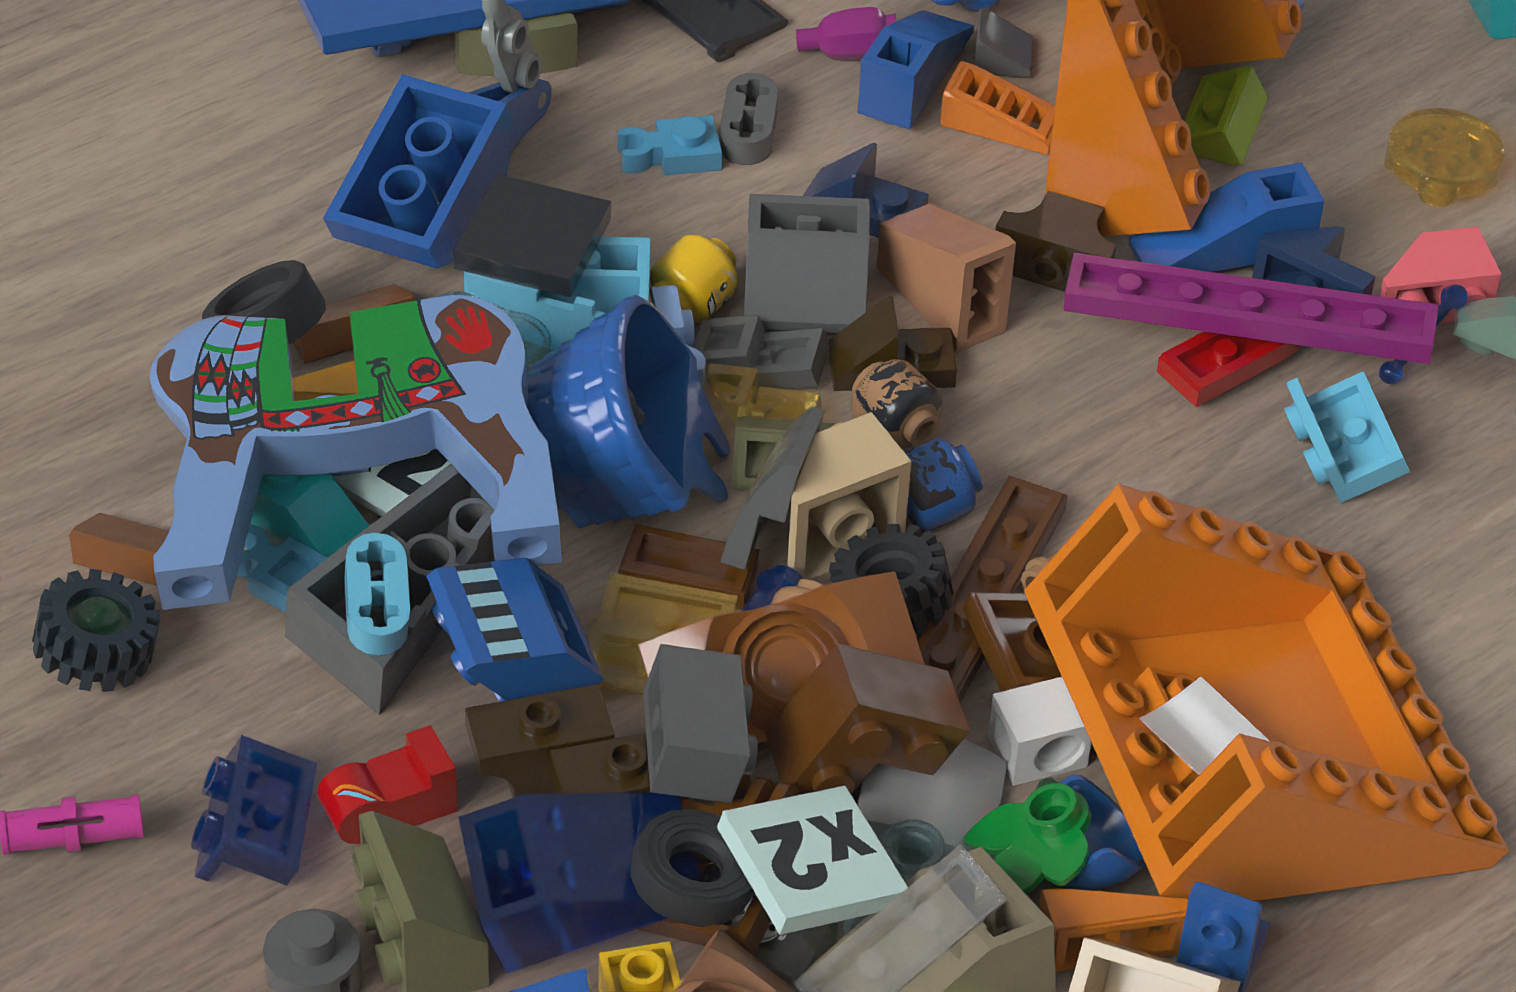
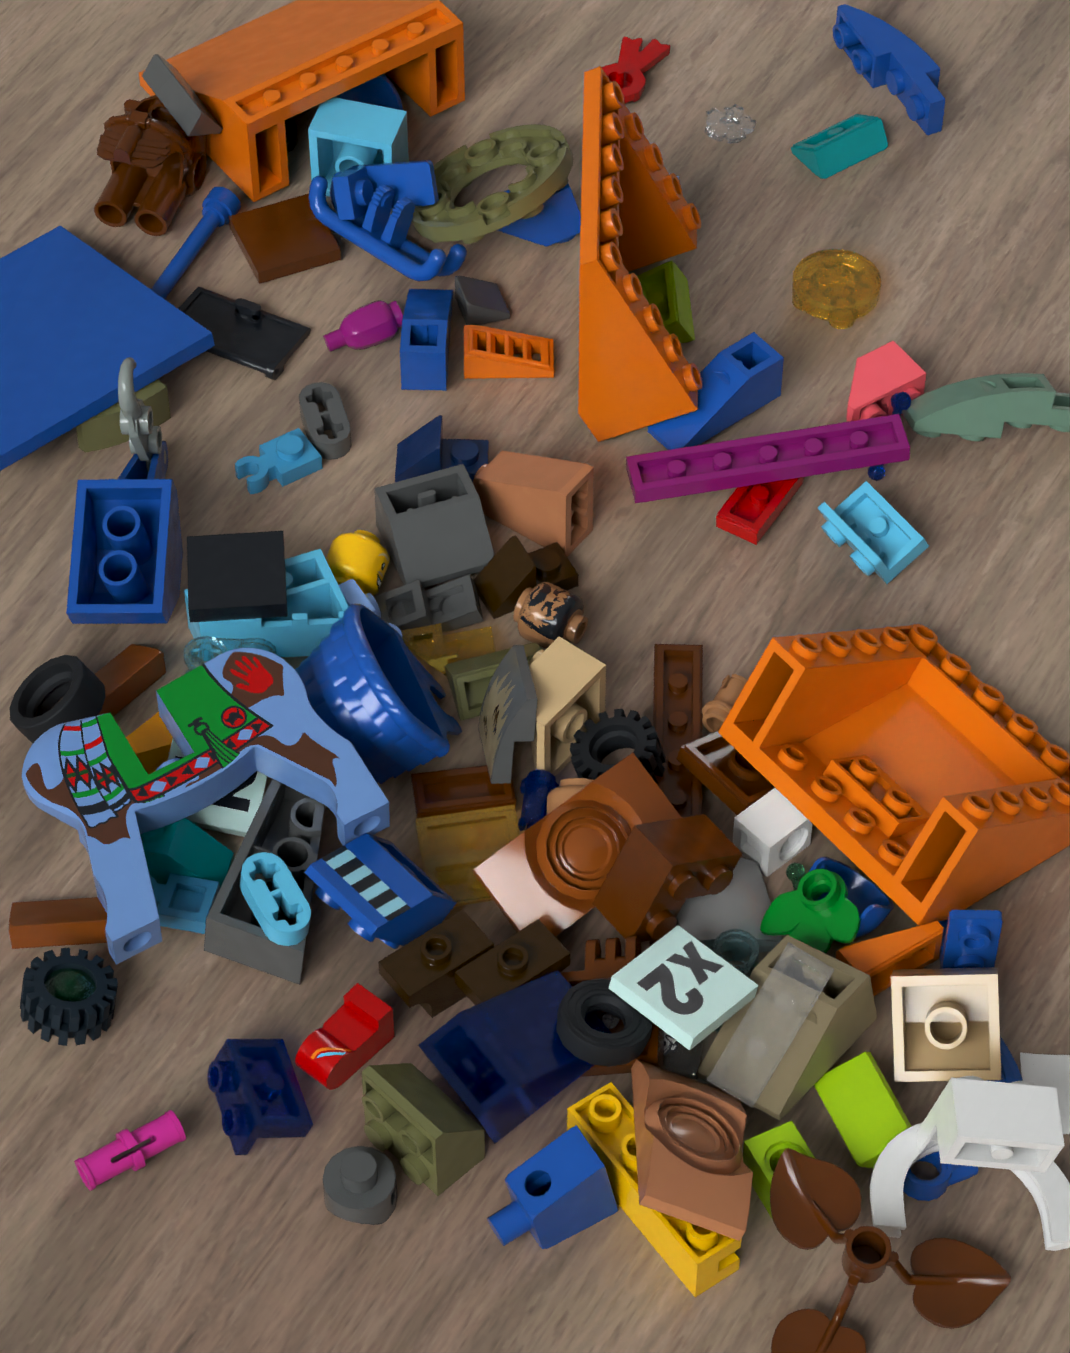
camera: 20 degrees left, 5 degrees up
dark grey brick [643,644,758,803] -> none
blue head [905,438,983,532] -> none
dark brown brick [995,191,1117,292] -> none
white sticker [1139,677,1269,775] -> none
dark blue slope [1252,226,1376,295] -> none

